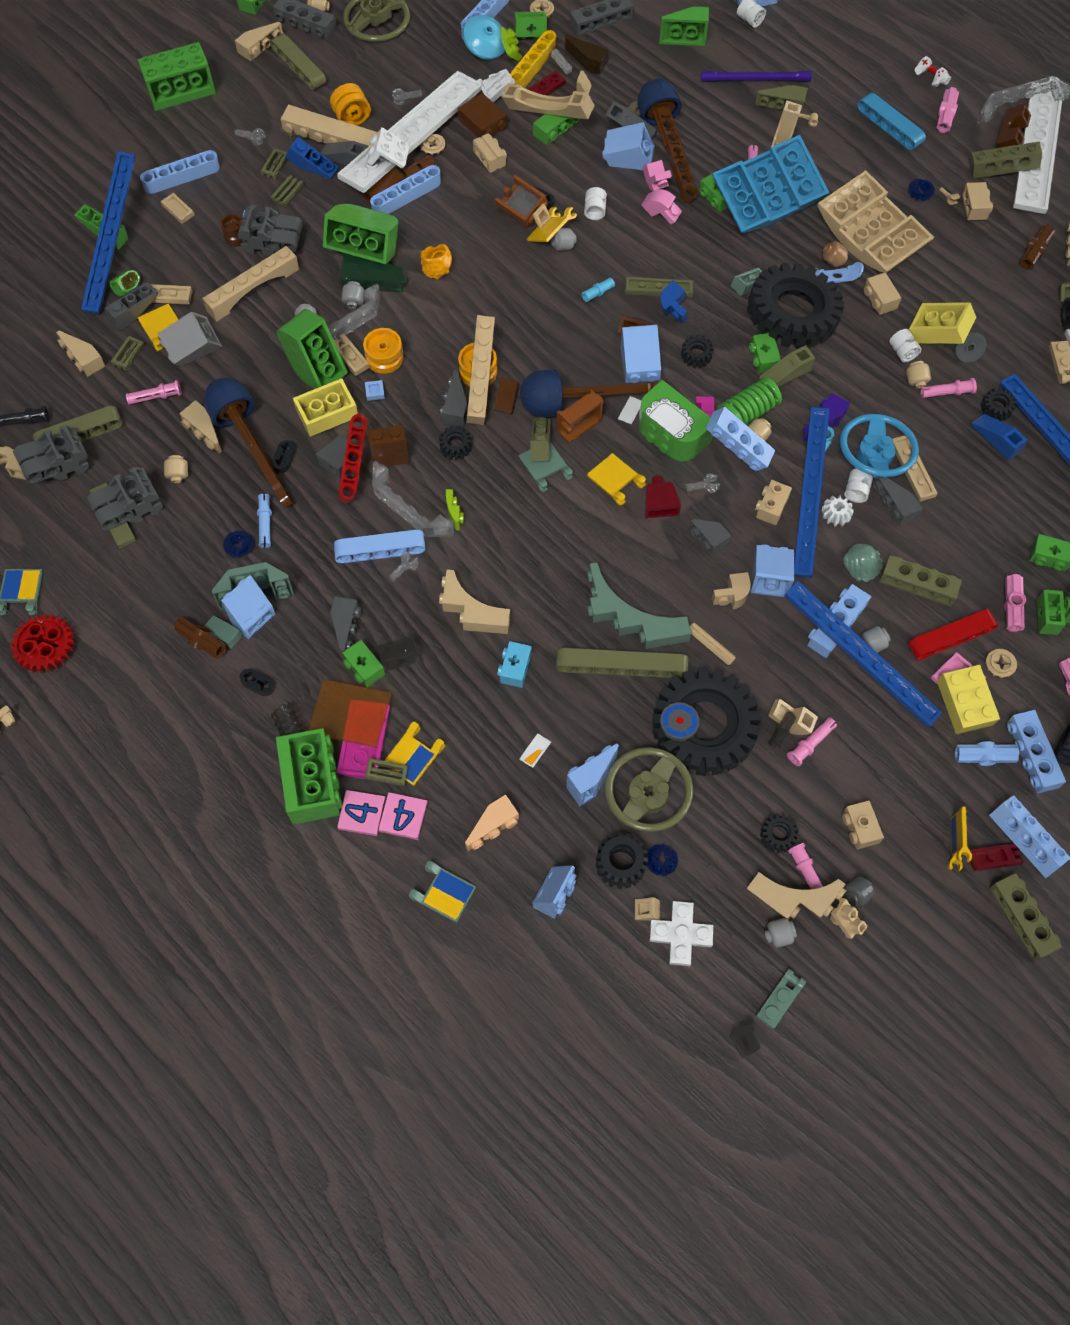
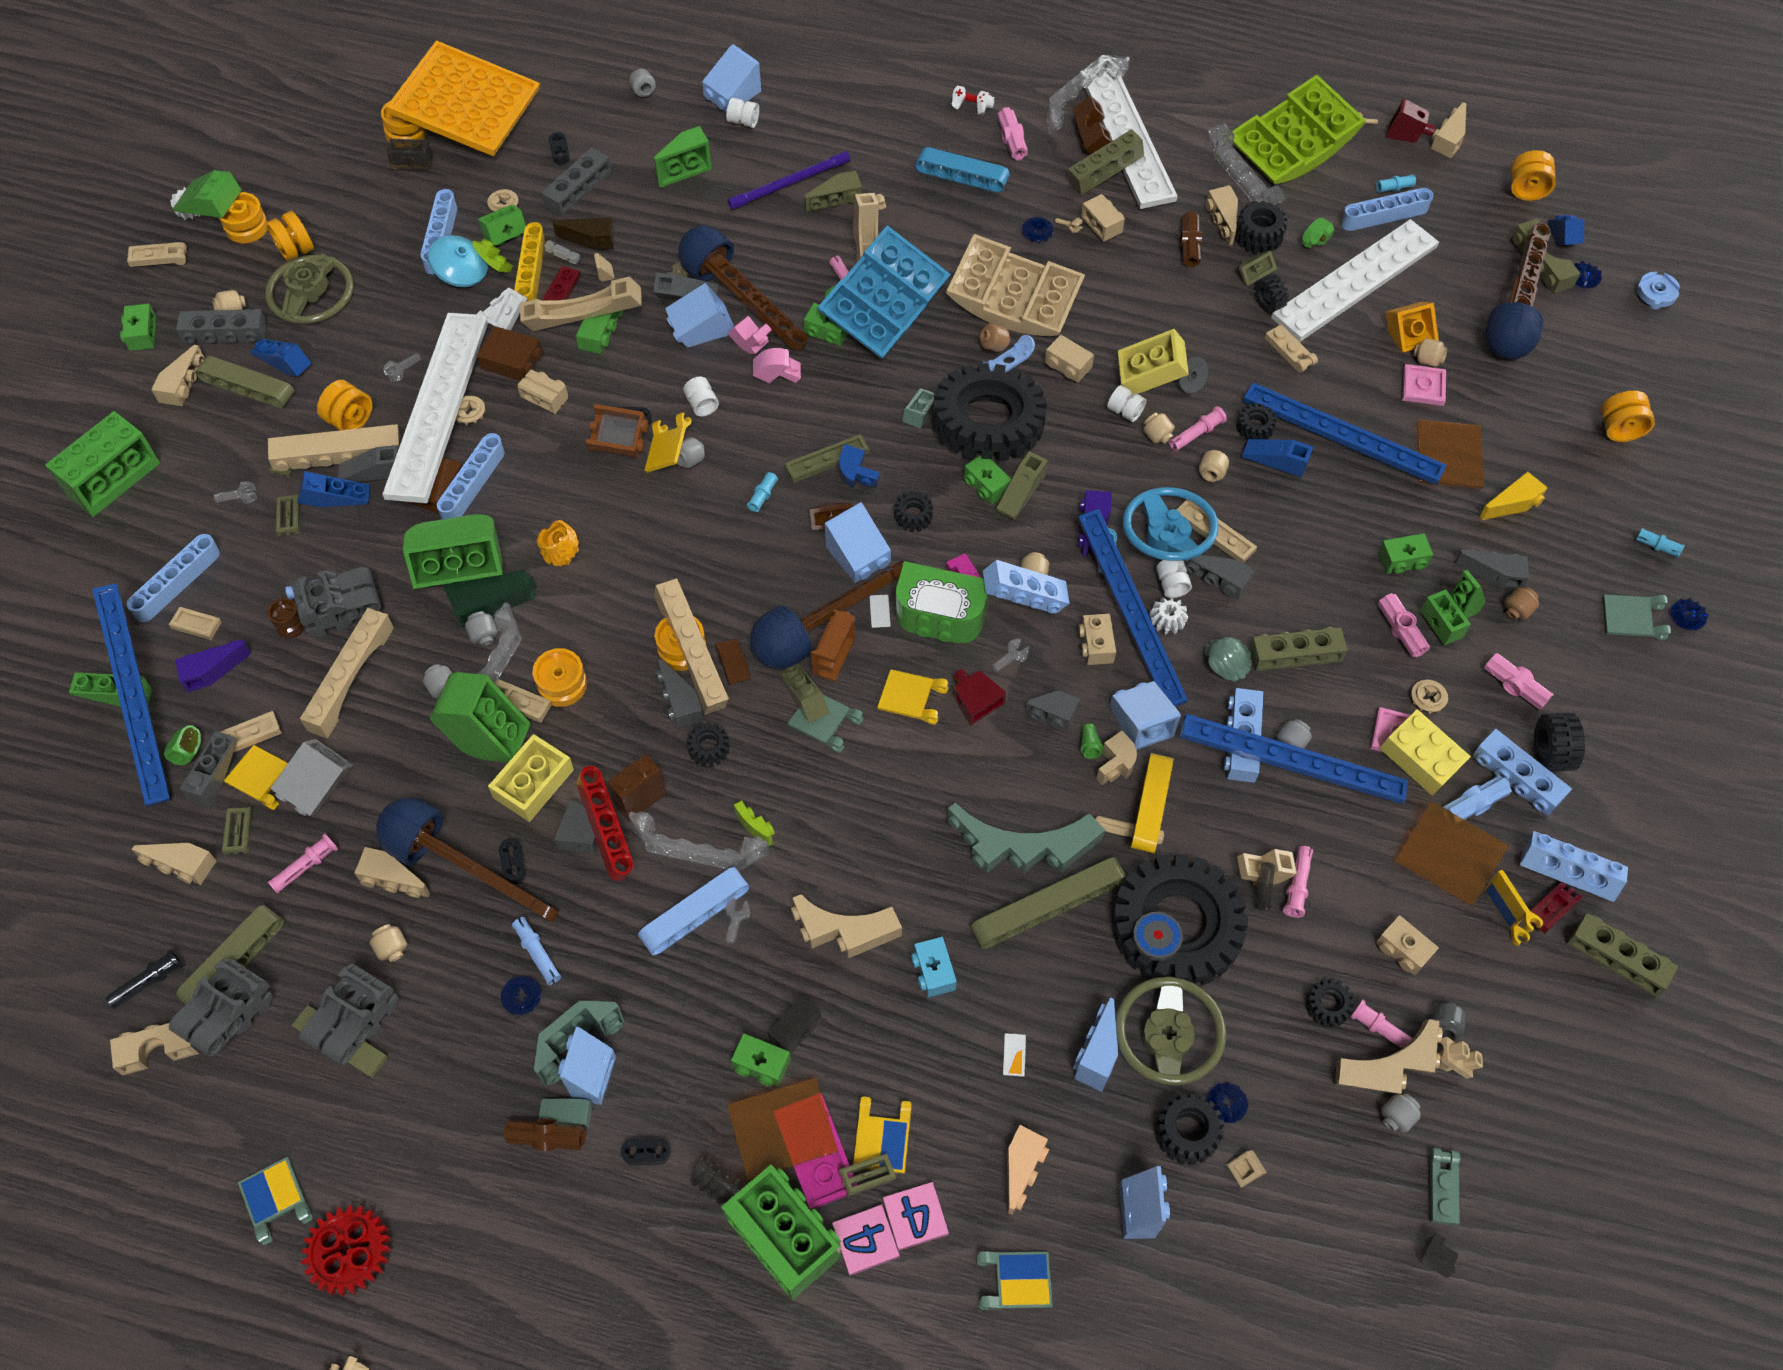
camera: 30 degrees left, 5 degrees down
olive tile [271,175,304,207] -> none
dark grey slope [330,596,361,658] -> none
light blue plate [365,380,385,401] -> none
white bracket [367,128,410,168] -> none
reddish brown pin [401,155,436,179] -> none
tan slope [532,204,551,228] -> none
white plate [650,901,713,966] -> none
bright green piece [717,377,782,425] -> none
red beam [908,609,999,661] -> none
none -> dark purple slope [175,639,251,693]
none -> blue slope [250,339,311,377]
none -> bright green cone [1081,724,1103,759]
none -> yellow beam [1131,753,1174,854]
none -> tan head [1199,450,1229,482]
none -> clear orange piece [1395,801,1509,907]

